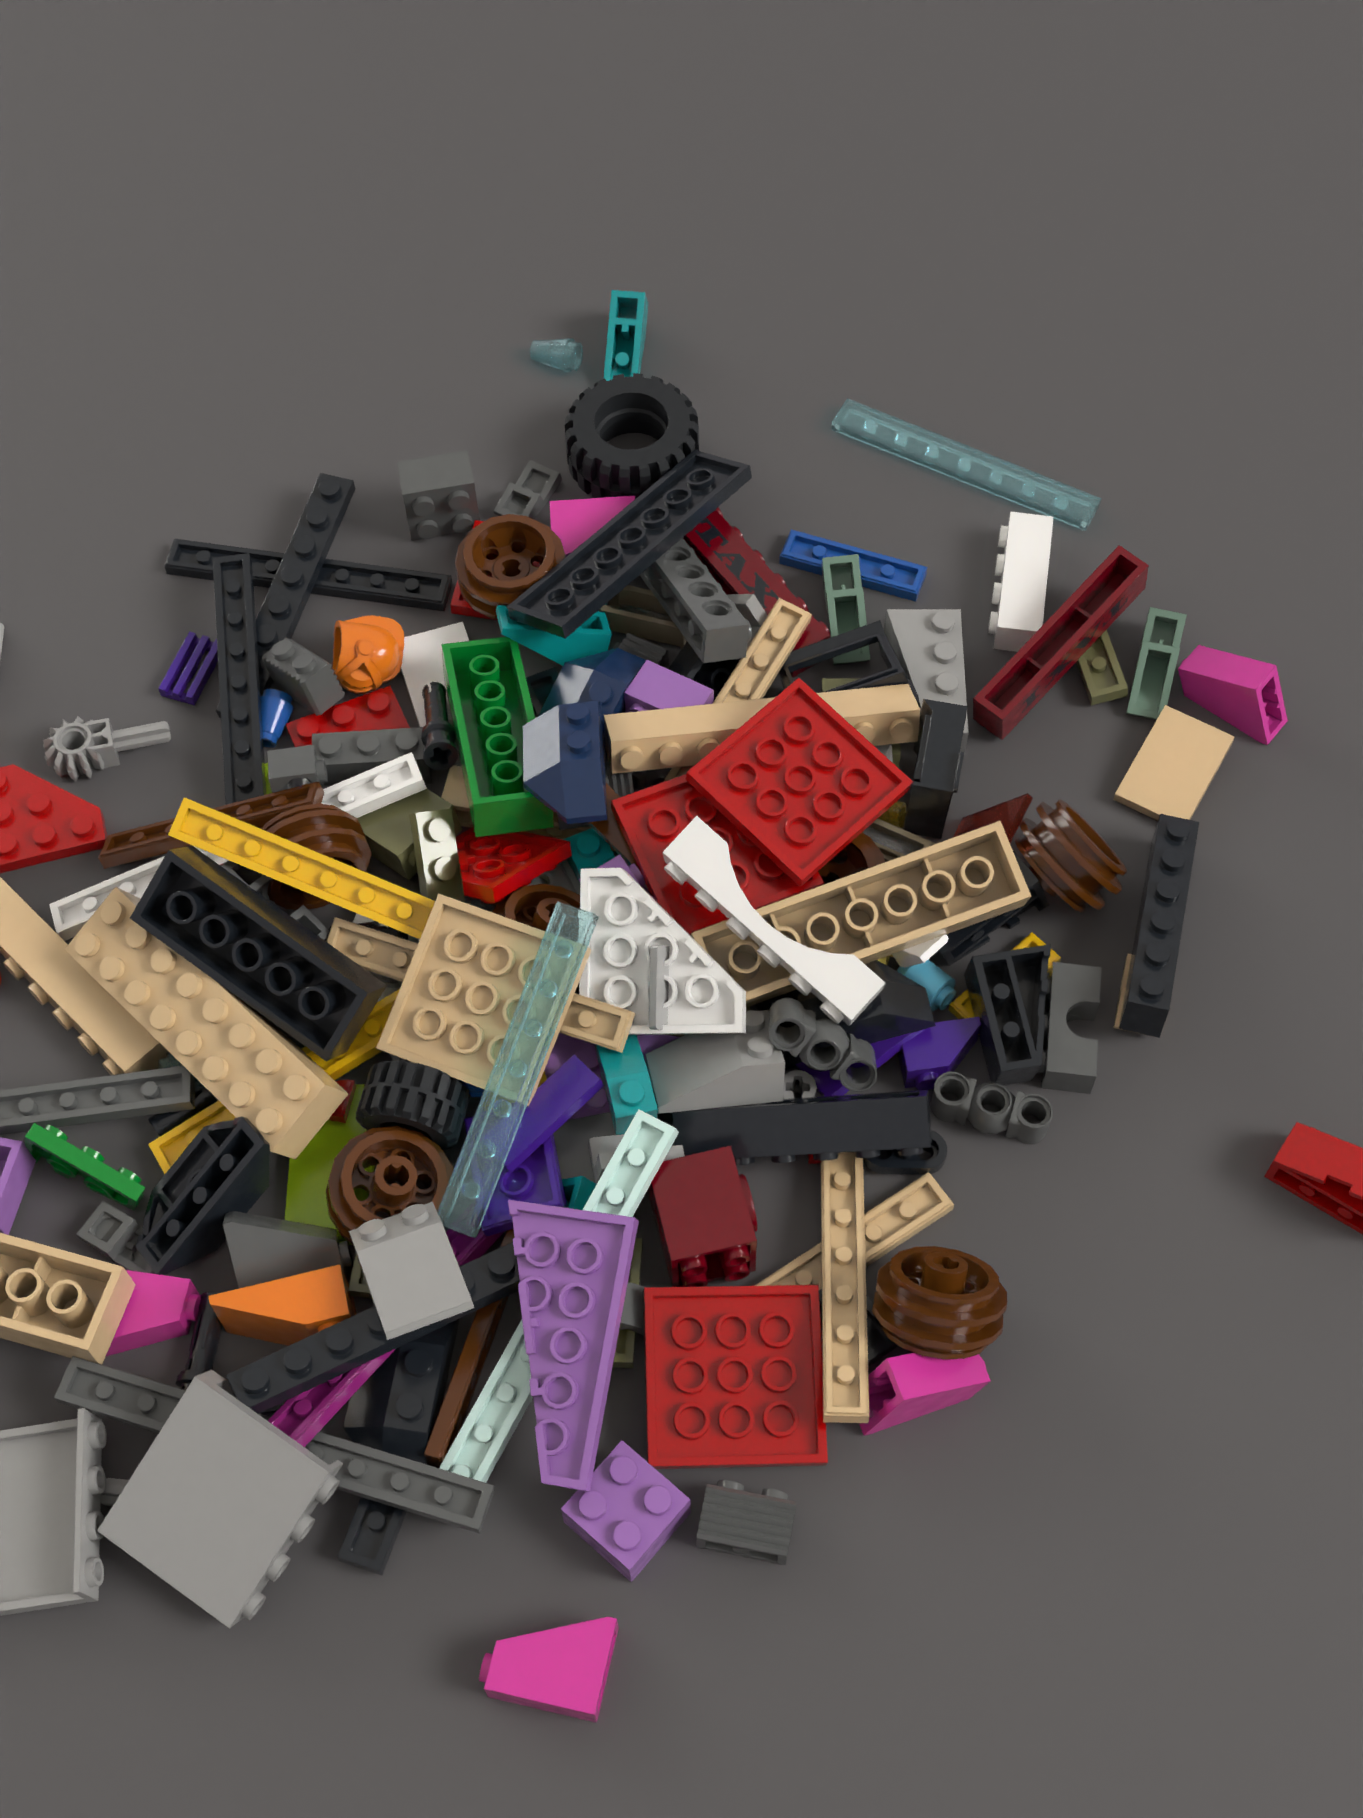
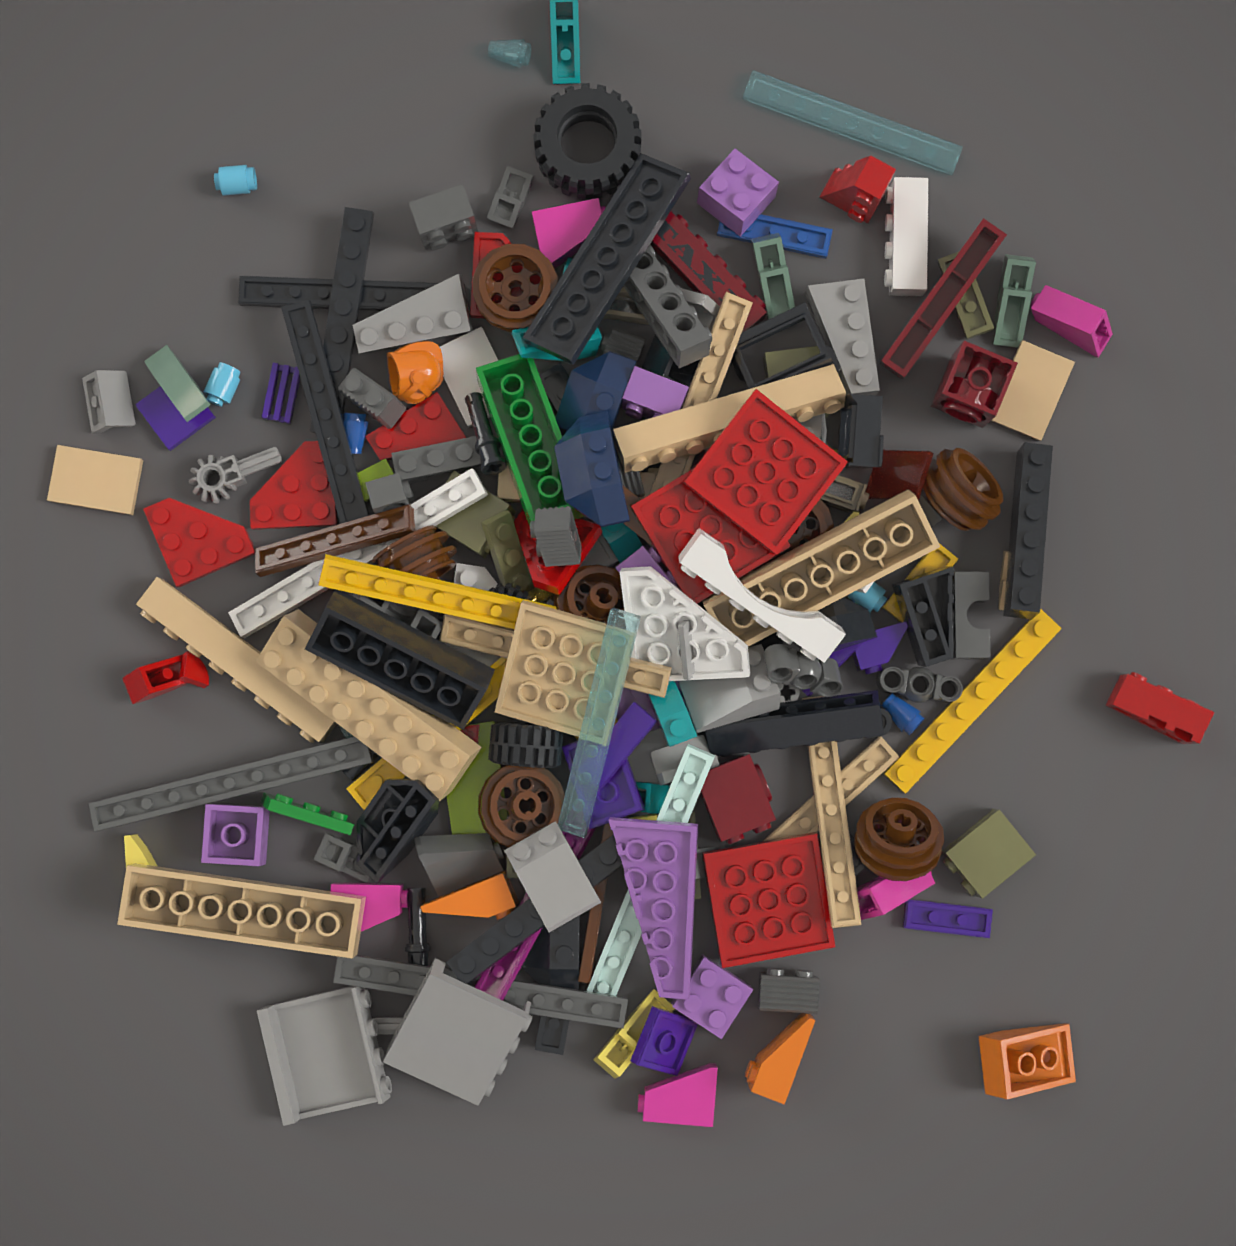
camera: 10 degrees left, 25 degrees up
none -> dark purple tile [135,386,216,451]
none -> sand green slope [144,345,210,422]
none -> medium azure brick [203,362,241,407]
none -> medium azure brick [214,165,257,196]
none -> red plate [250,441,338,530]
none -> light grey wedge [353,274,473,353]
none -> dark grey brick [530,506,582,567]
none -> light yellow slope [593,989,675,1079]
none -> dark purple tile [630,1006,698,1076]
none -> medium lavender brick [697,149,779,237]
none -> orange slope [745,1013,815,1105]
none -> red wedge [819,155,896,223]
none -> blue cone [881,694,925,735]
none -> yellow plate [883,609,1062,794]
none -> dark purple tile [903,899,993,938]
none -> dark red brick [930,340,1018,428]
none -> olive brick [942,809,1036,899]
none -> orange slope [979,1023,1076,1099]

